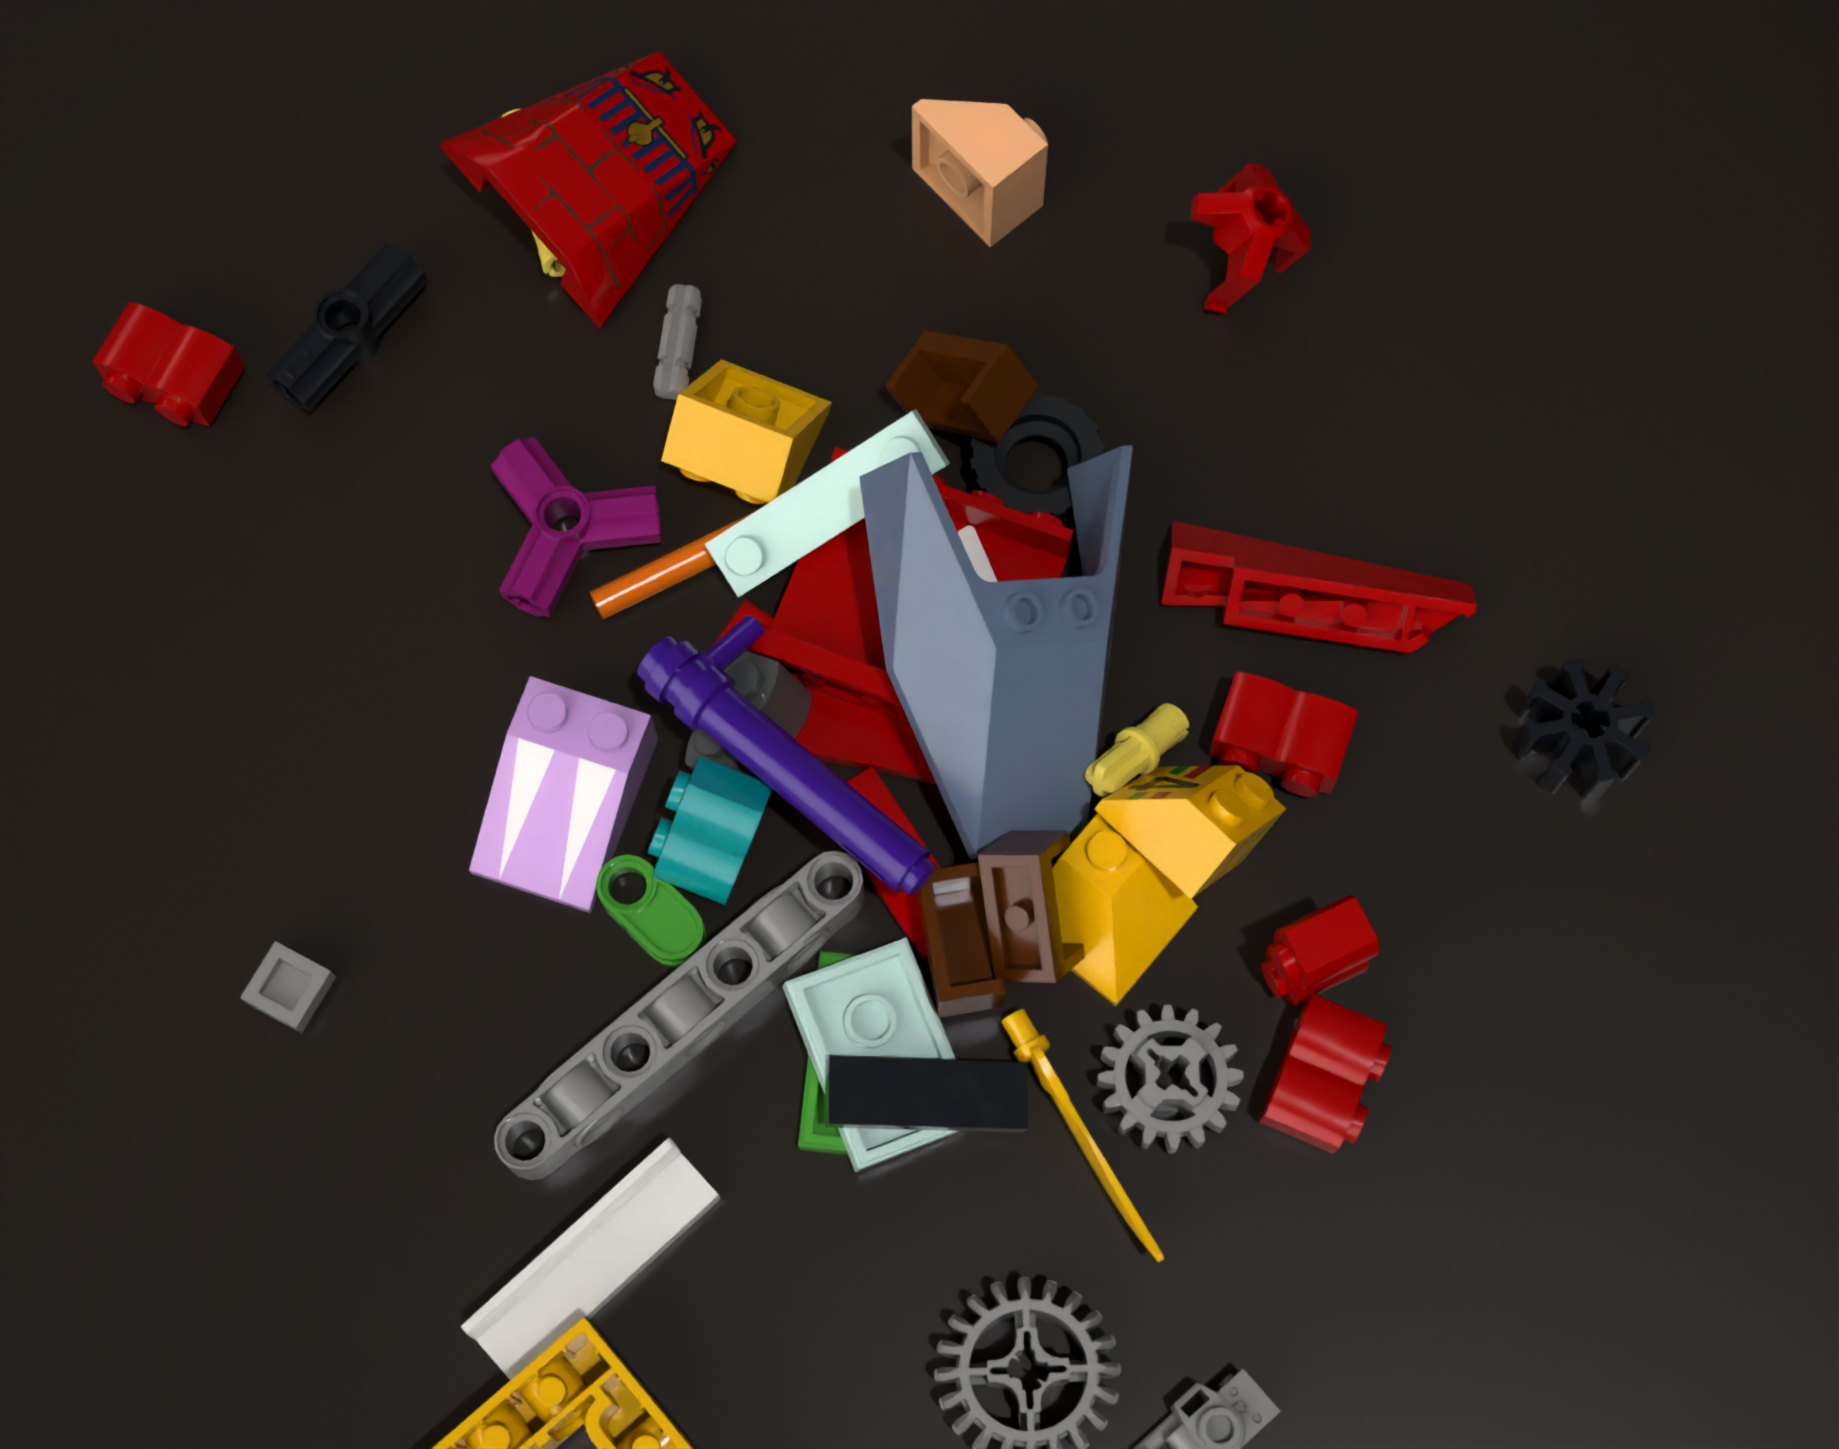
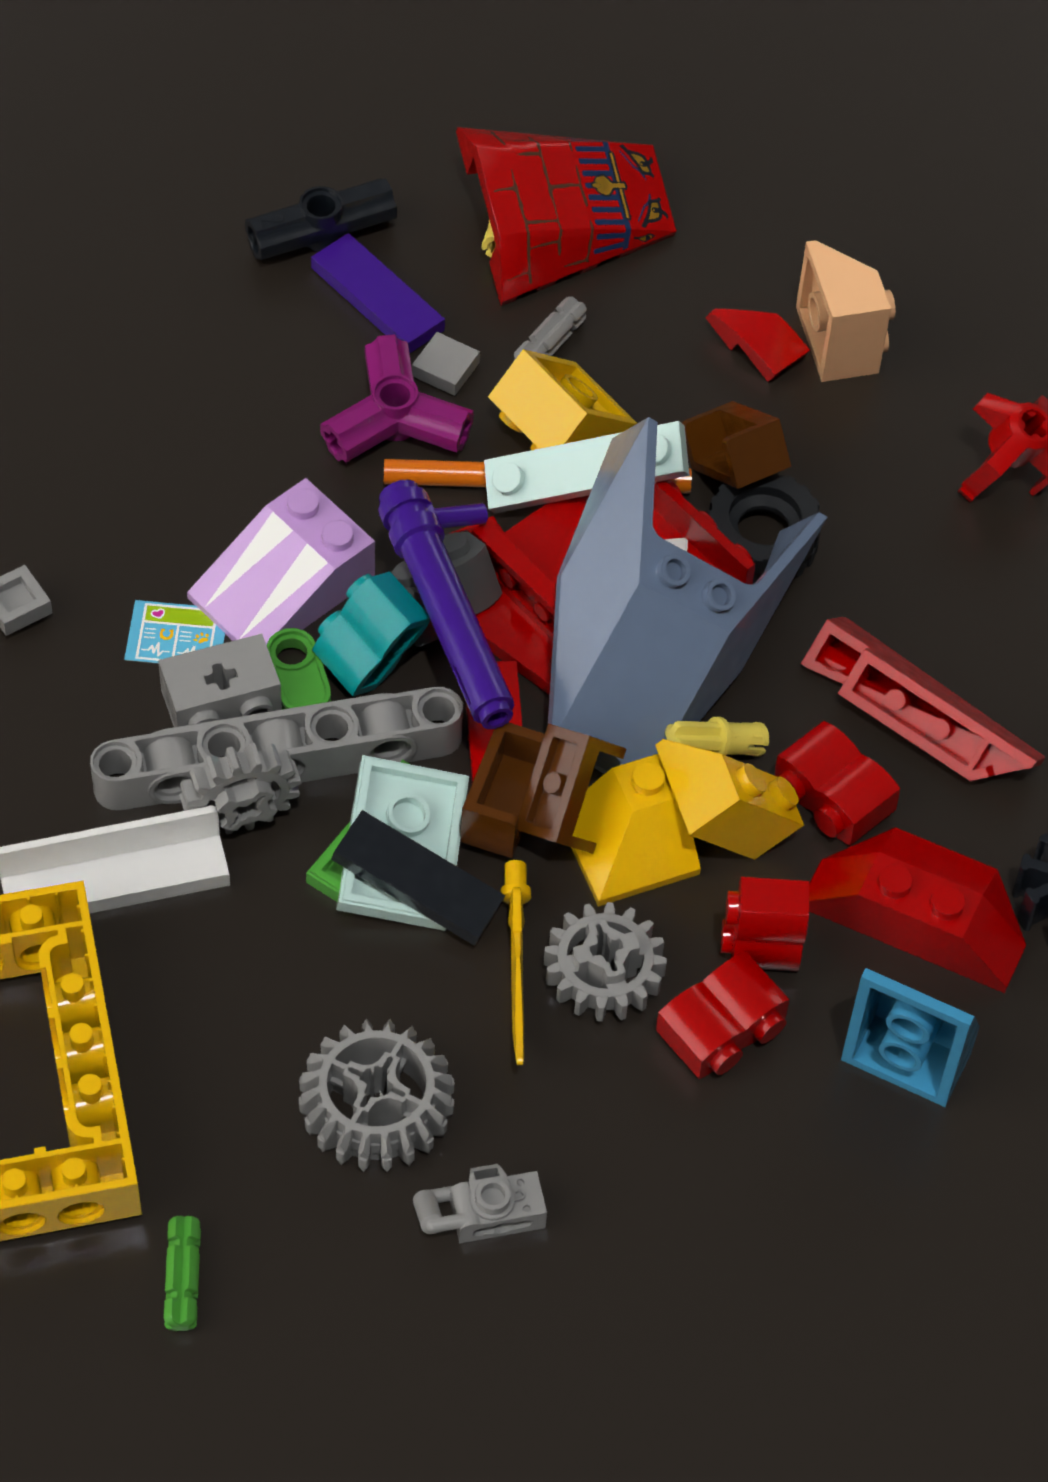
camera: 25 degrees right, 15 degrees down
red brick [92,302,246,426] -> none
none -> sticker [124,600,225,663]
none -> light grey brick [158,634,282,727]
none -> light grey gear [179,743,302,834]
none -> dark purple tile [311,233,445,354]
none -> light grey tile [412,332,480,396]
none -> red slope [705,308,810,382]
none -> red wedge [809,827,1026,994]
none -> dark azure slope [841,968,980,1107]

